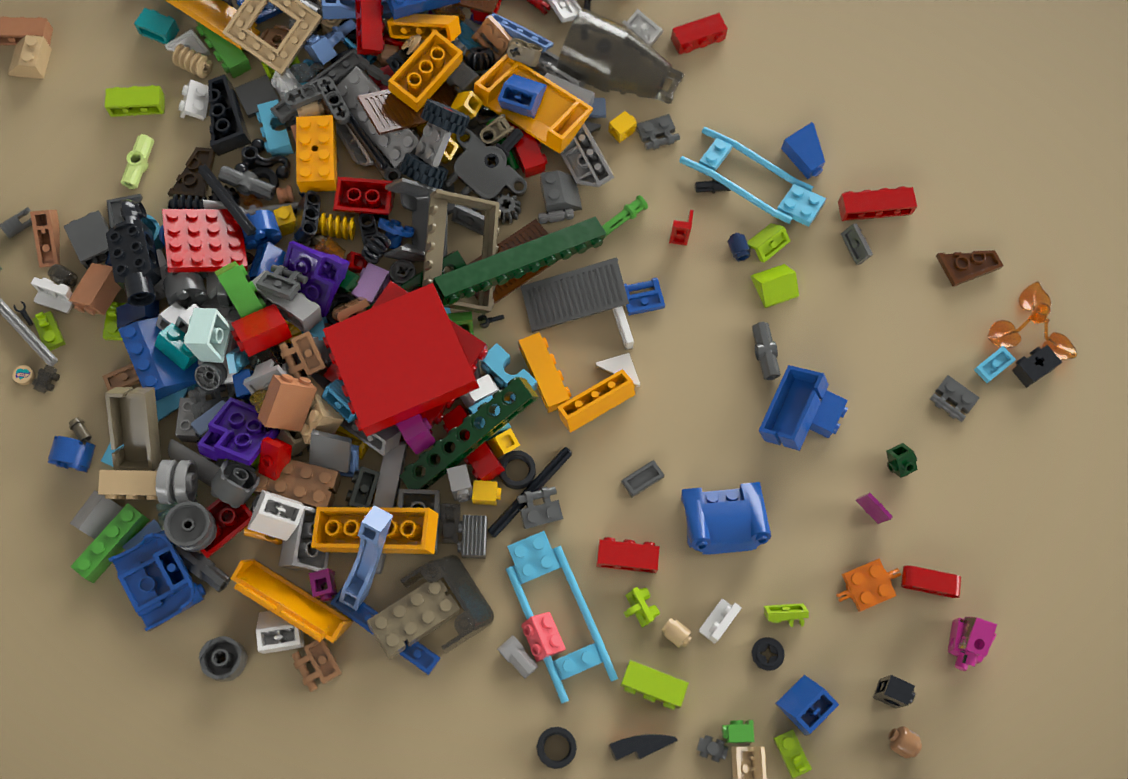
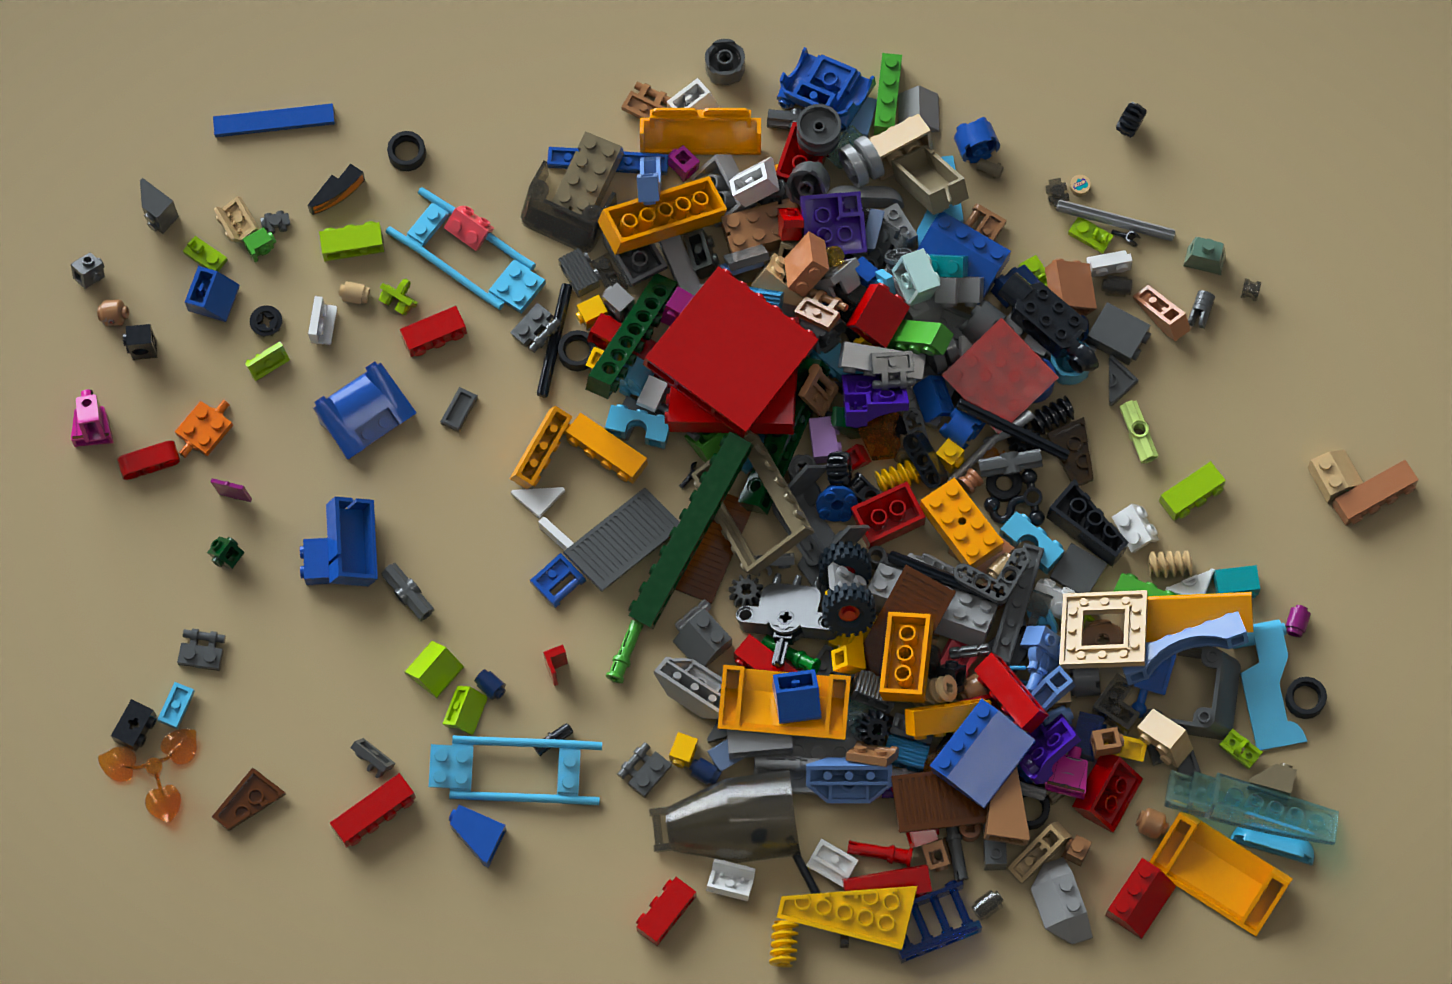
camera: 155 degrees right, 0 degrees up
dark tan piece [480,114,515,146] -> none
light grey piece [498,635,538,679] -> none
dark tan piece [507,38,543,67] -> none
none -> dark blue brick [689,757,722,787]

